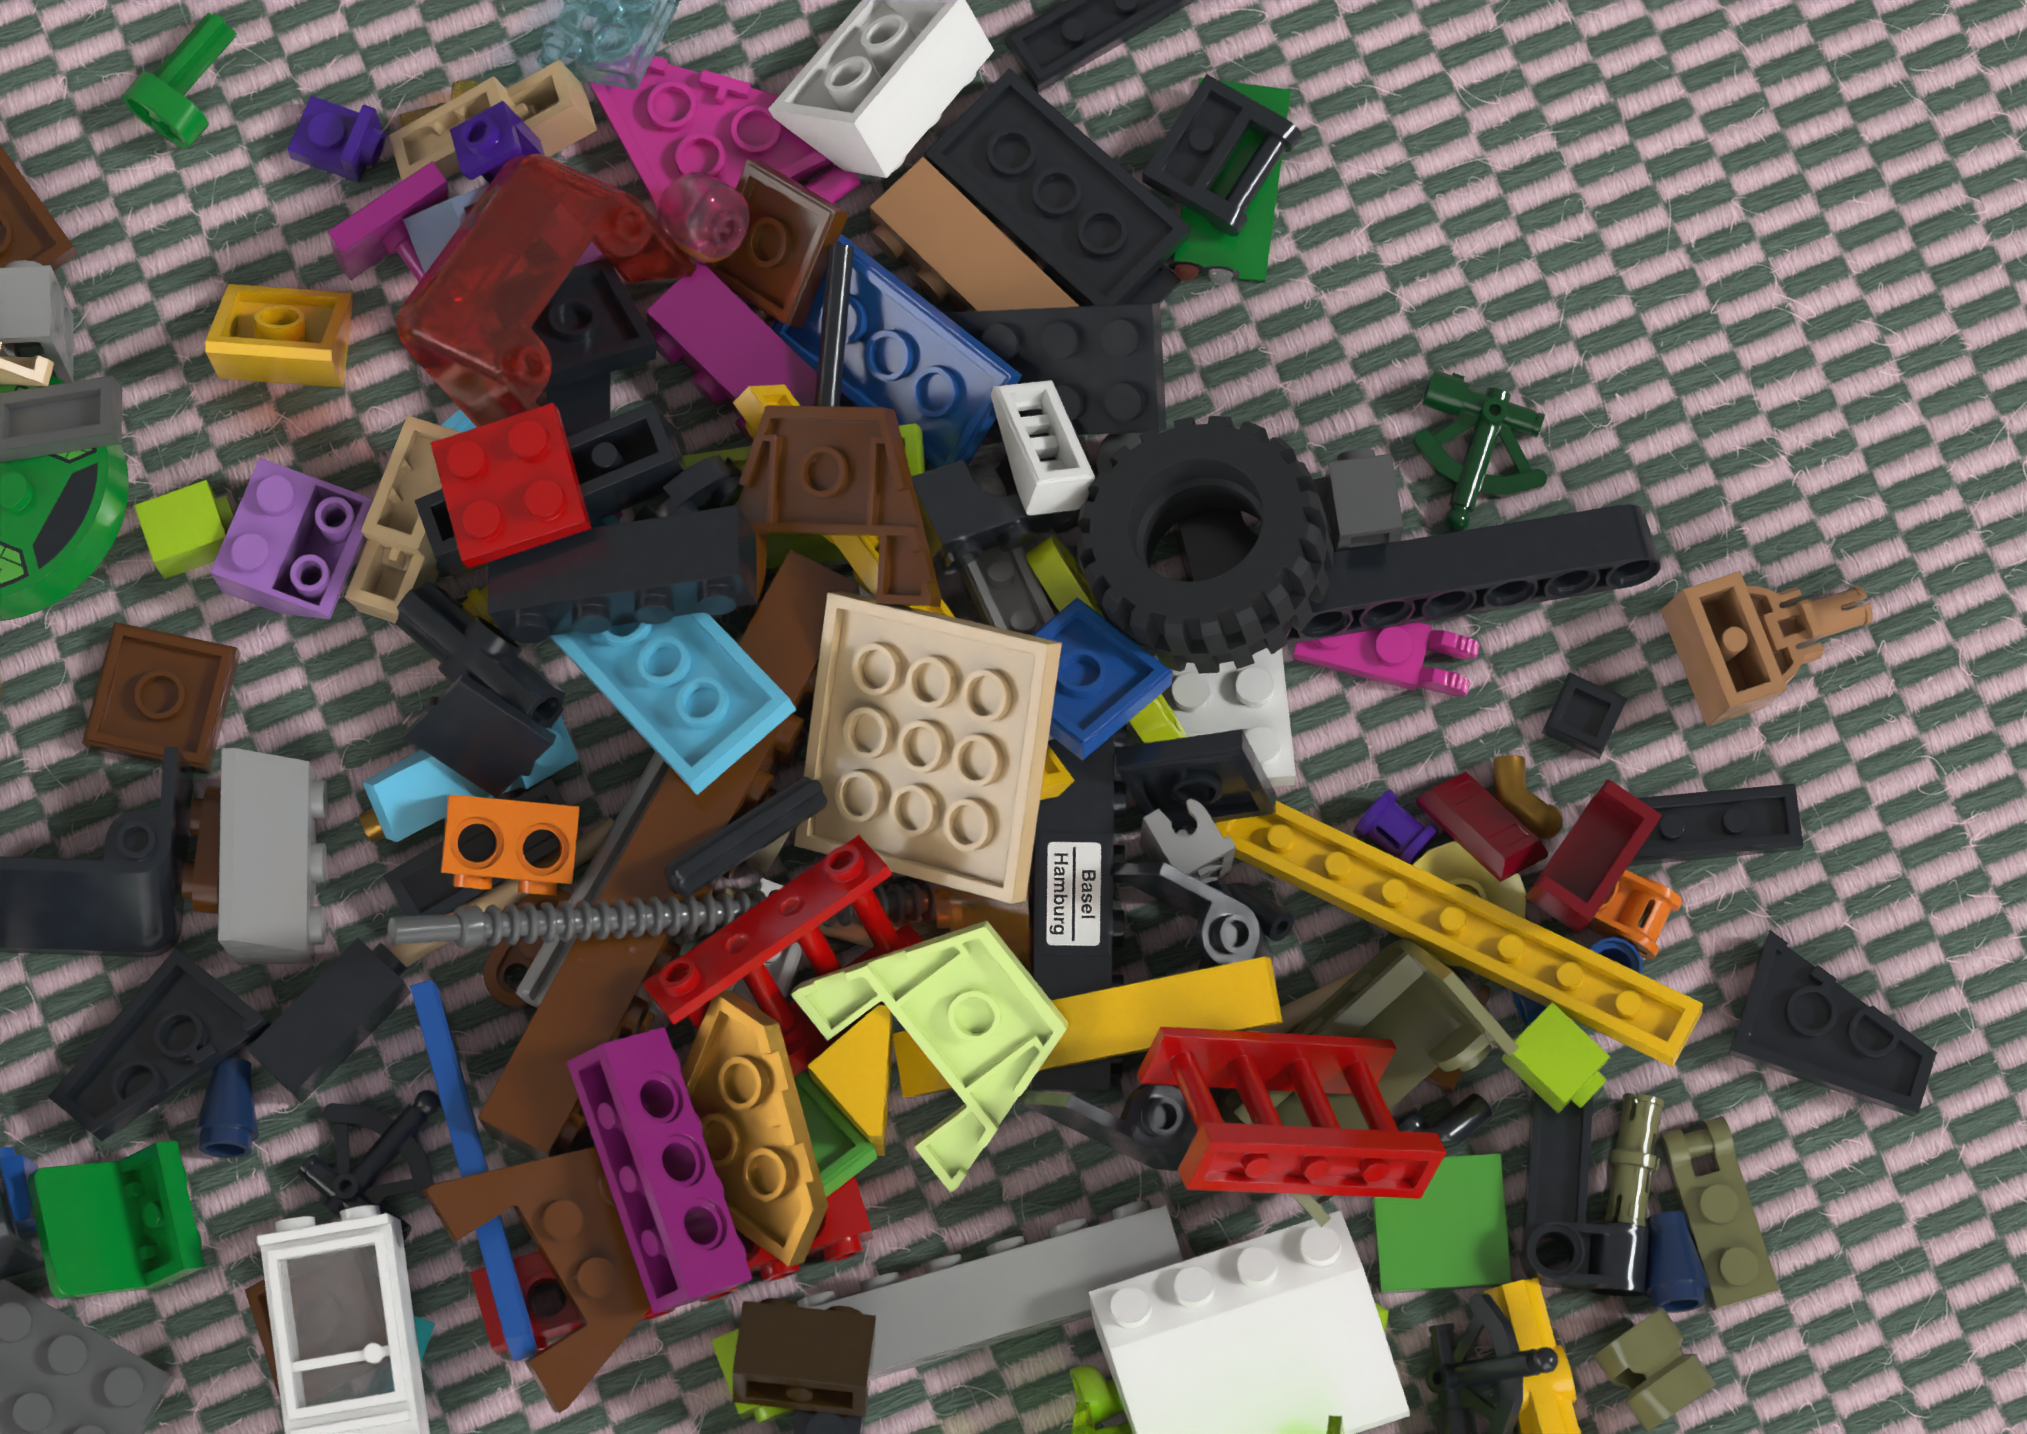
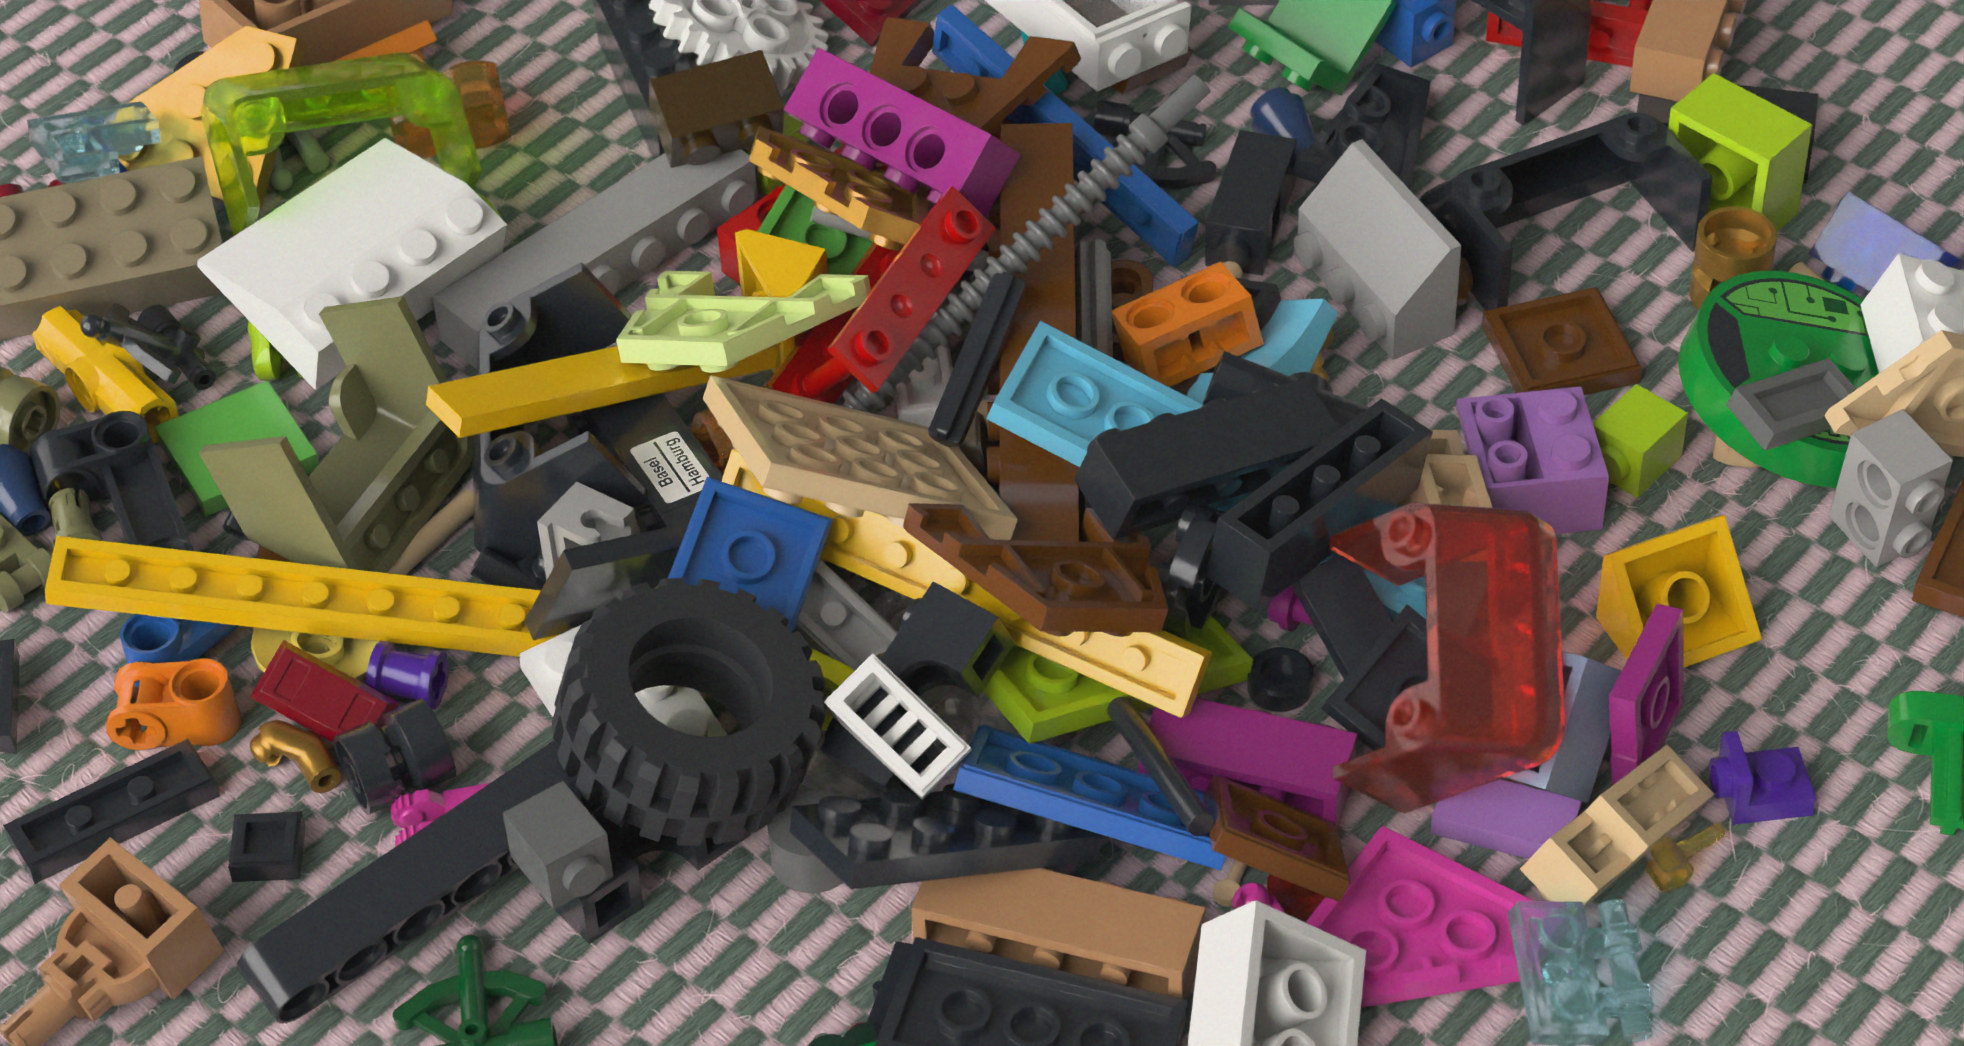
camera: 155 degrees right, 30 degrees down
black piece [404,673,557,799] -> none
red plate [430,403,592,569] -> none
dark purple bracket [450,101,545,184] -> none
clear pink head [656,172,750,263] -> none
red fence [1137,1026,1446,1199] -> none
lime brick [1501,1002,1611,1114] -> none
dark red panel [1525,779,1662,934] -> none
none -> black wheel [333,698,456,815]

